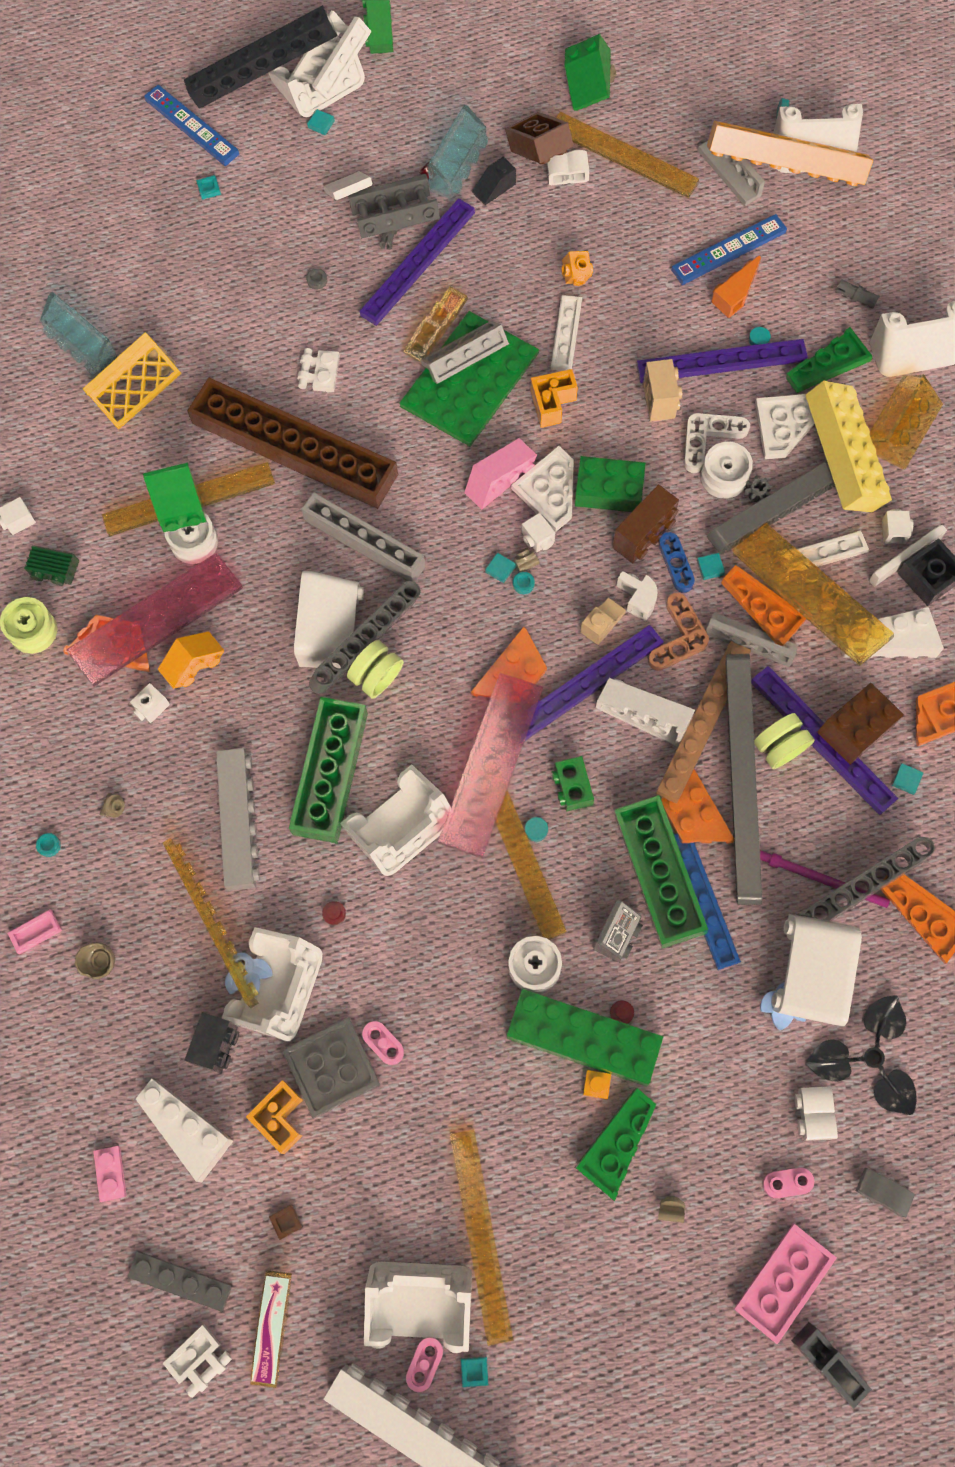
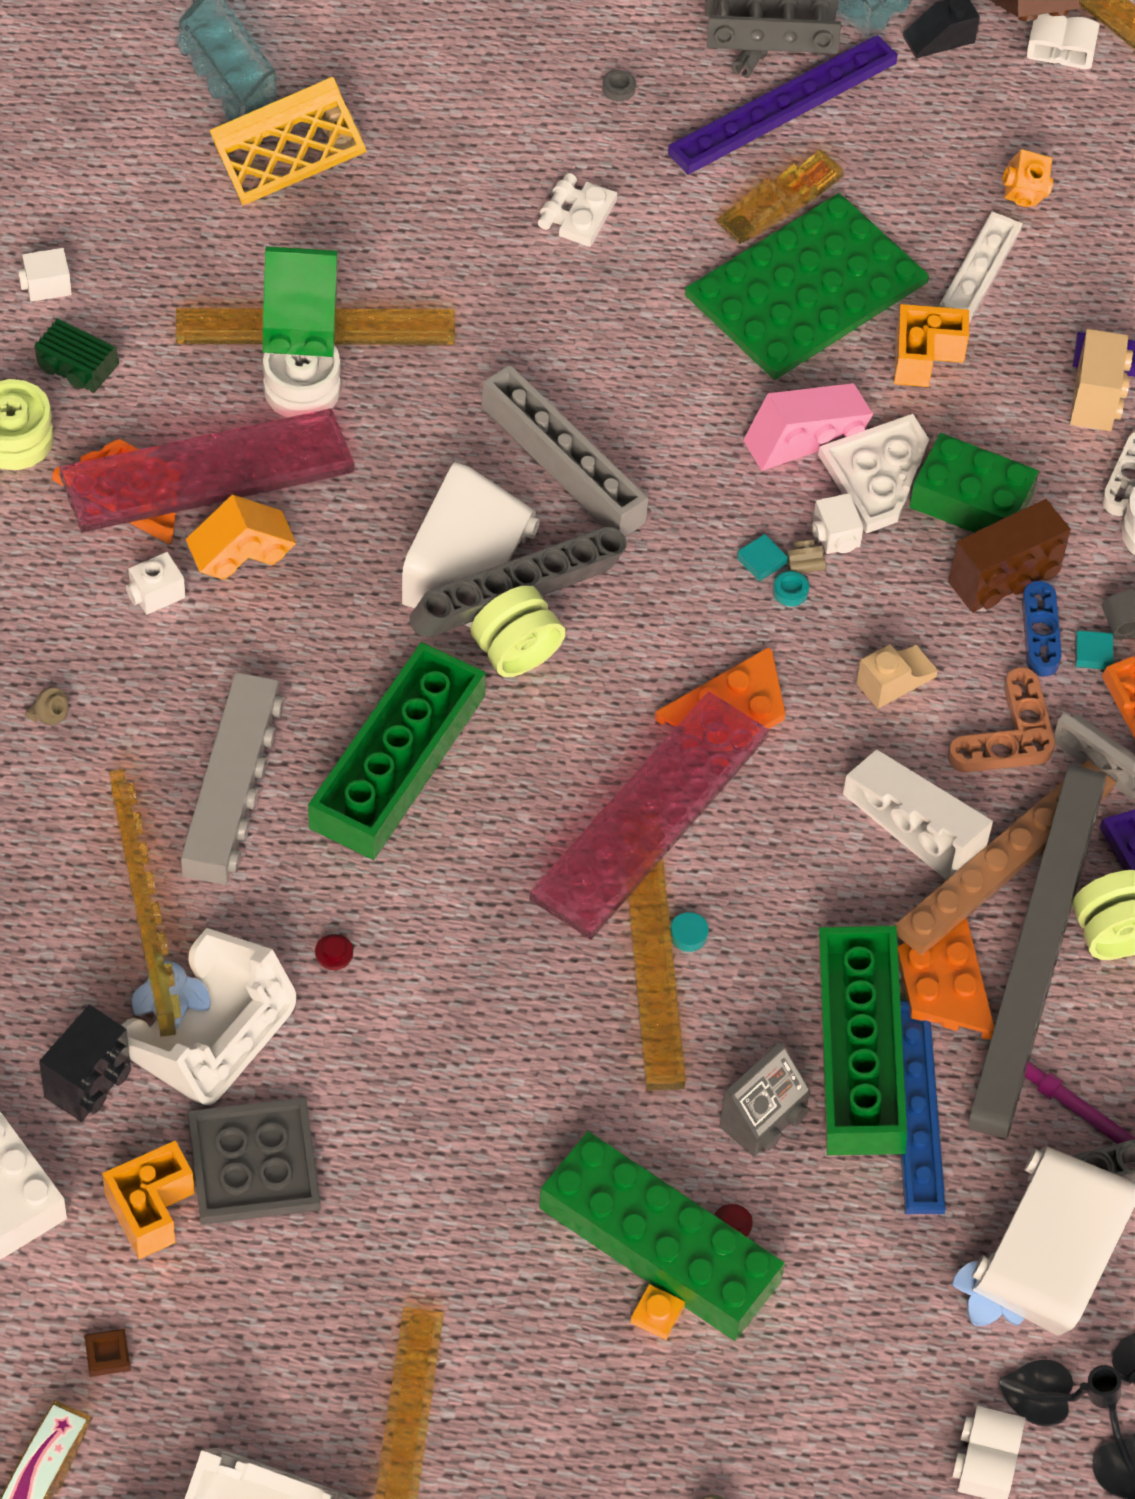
camera: 10 degrees right, 15 degrees down
reddish brown brick [187,377,398,509] -> none
white windscreen [340,764,455,876] -> none
bright pink plate [362,1021,404,1065] -> none
light grey fence [420,321,509,384] -> none
dark purple plate [505,625,664,746] -> none
white wheel [508,936,562,994] -> none
green brick [551,756,594,812] -> none
green wing [574,1088,657,1201] -> none
white brick [617,571,658,622] -> none

